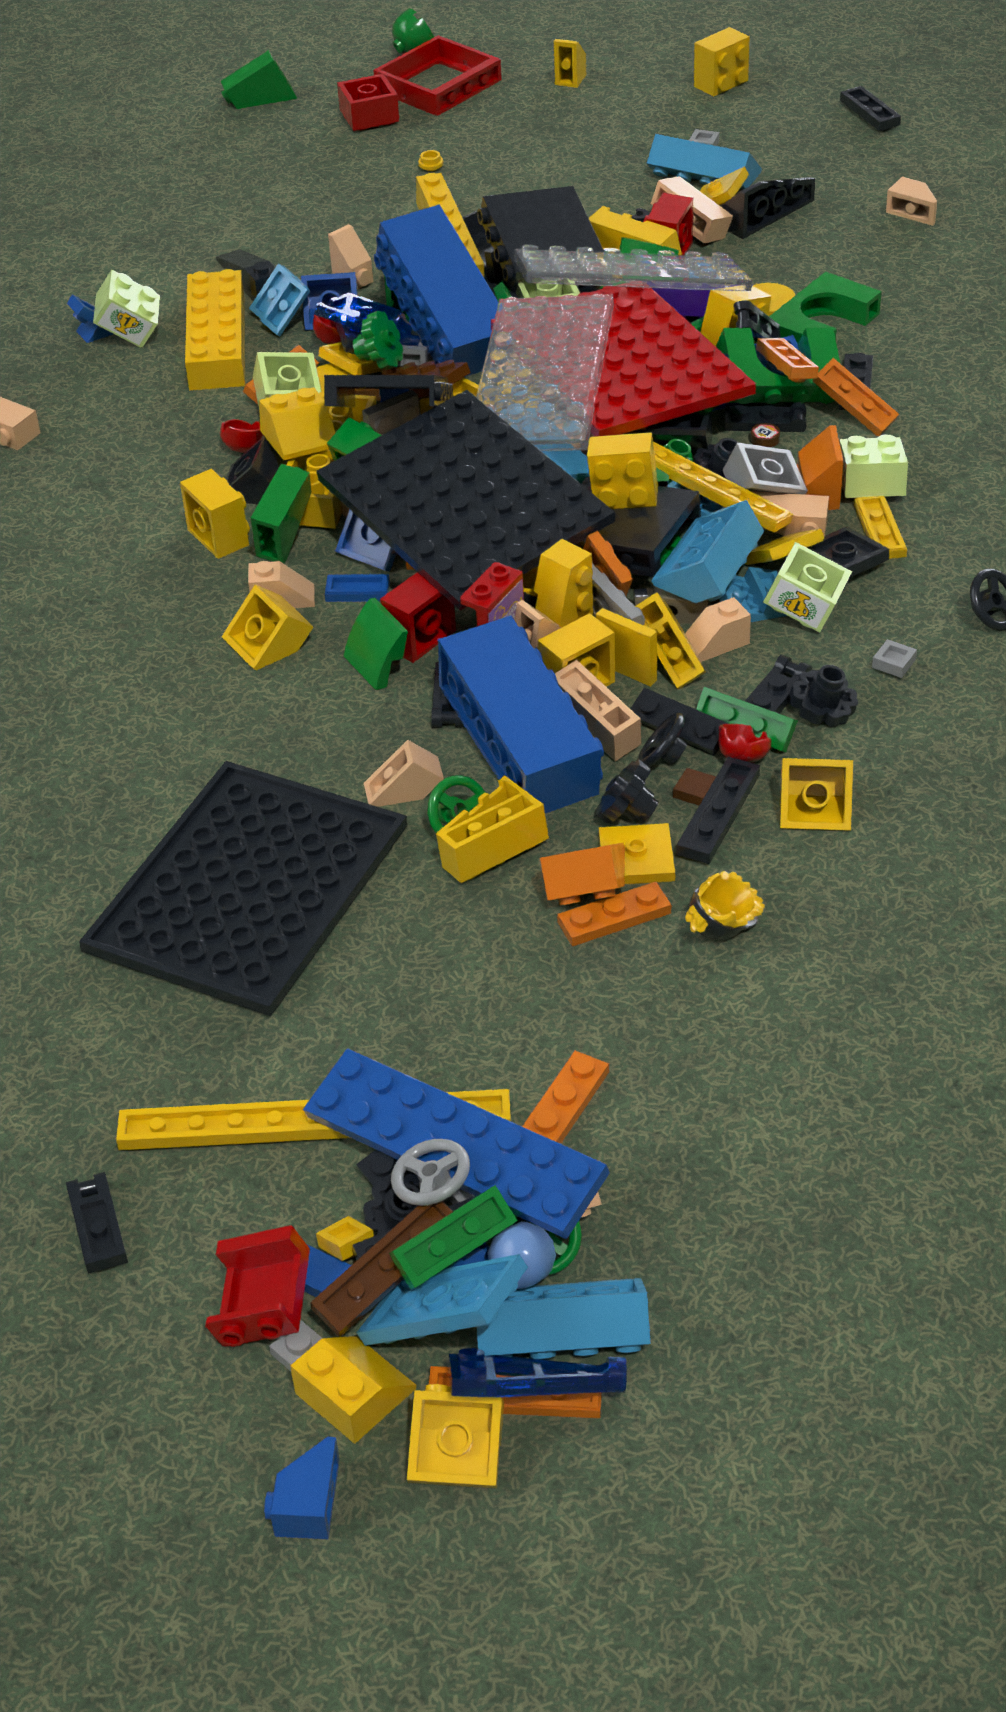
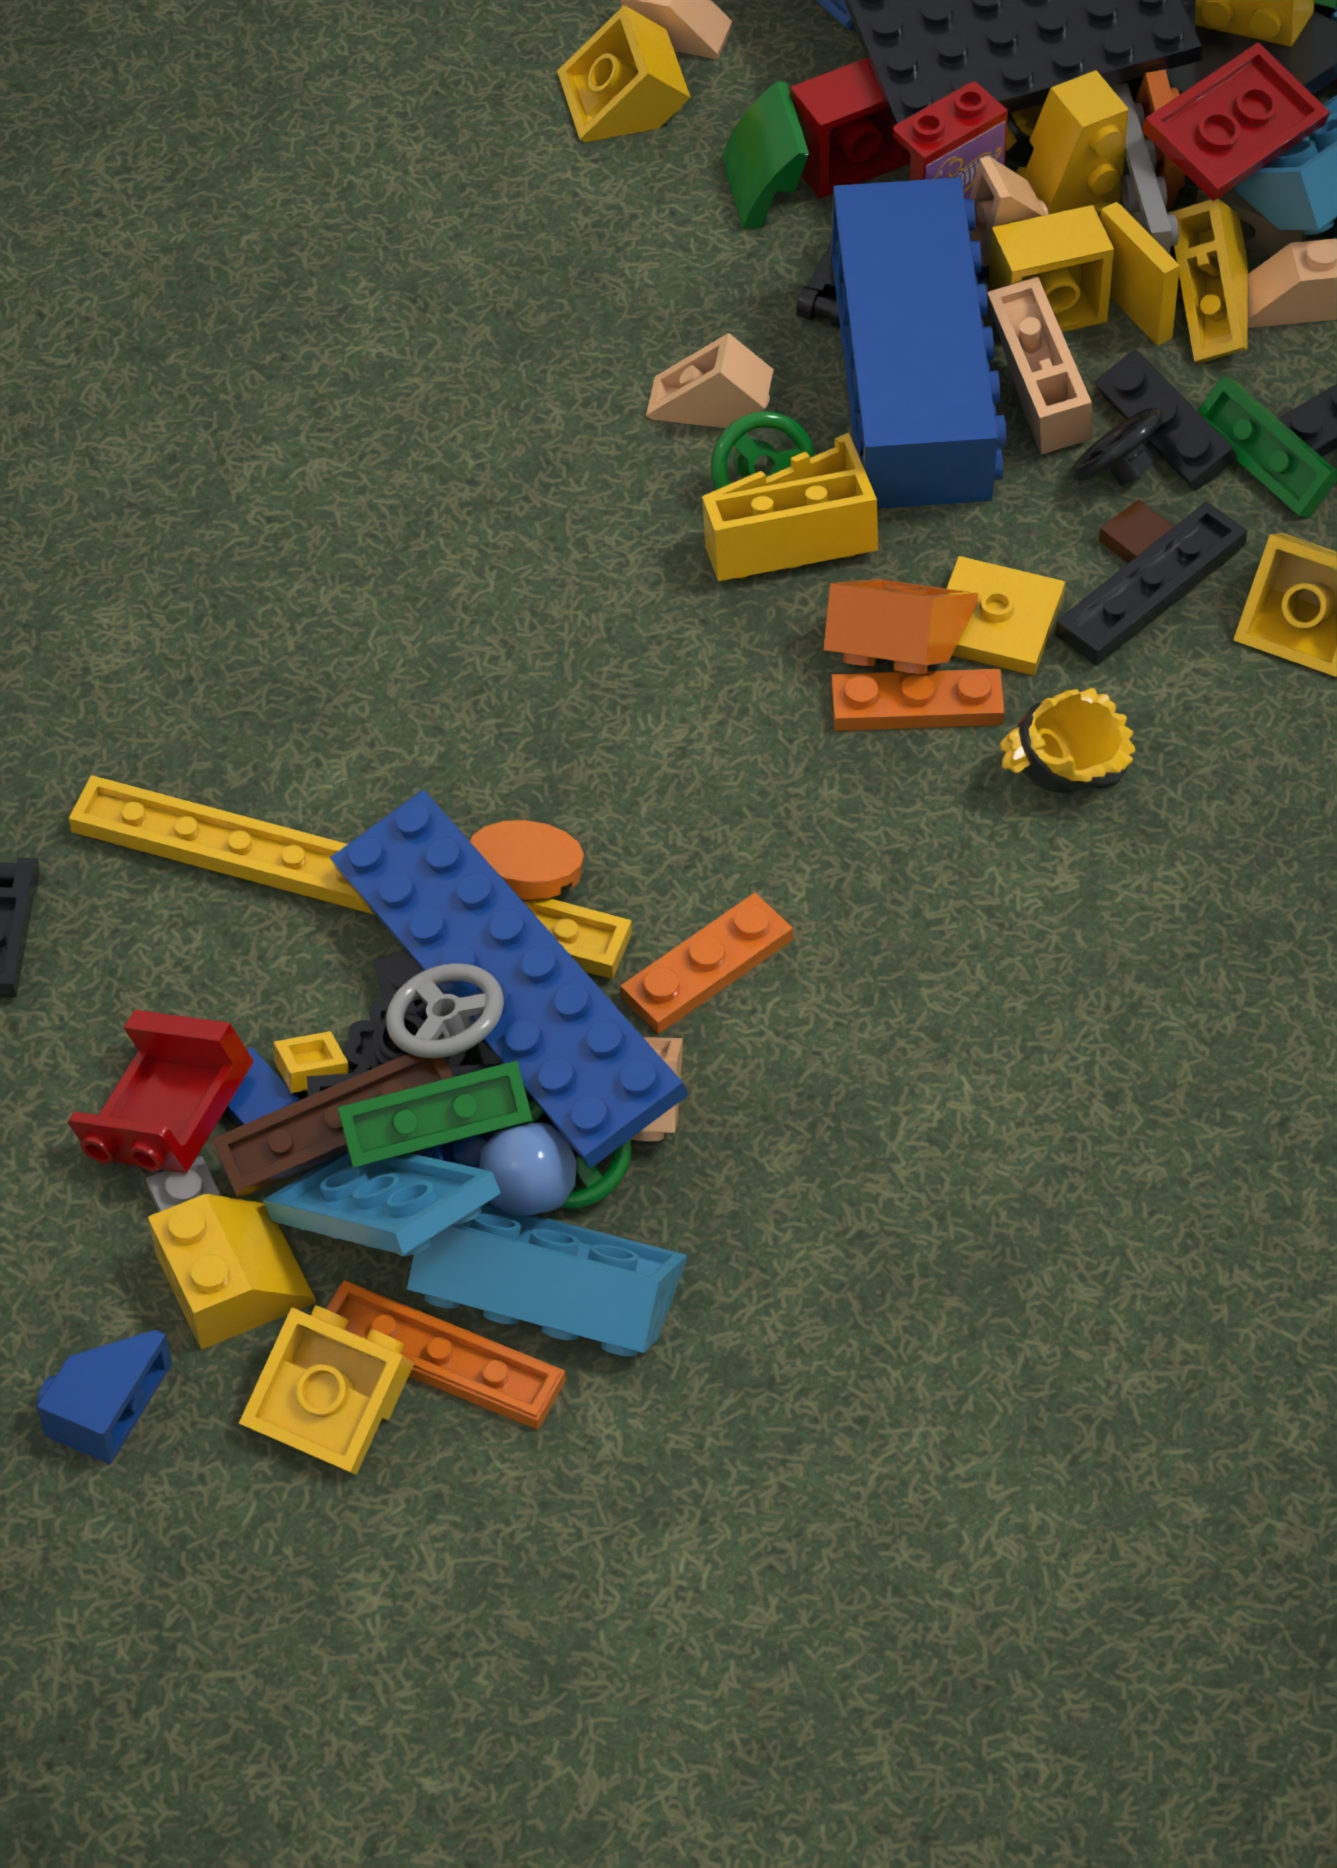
camera: 20 degrees right, 10 degrees up
black plate [79,761,407,1016] -> none
blue tile [325,574,390,602] -> none
clear blue plate [448,1348,627,1397] -> none
black plant [595,759,659,823] -> none
red hair [719,724,771,763] -> none
none -> orange tile [470,820,584,900]
none -> red plate [1141,42,1330,201]

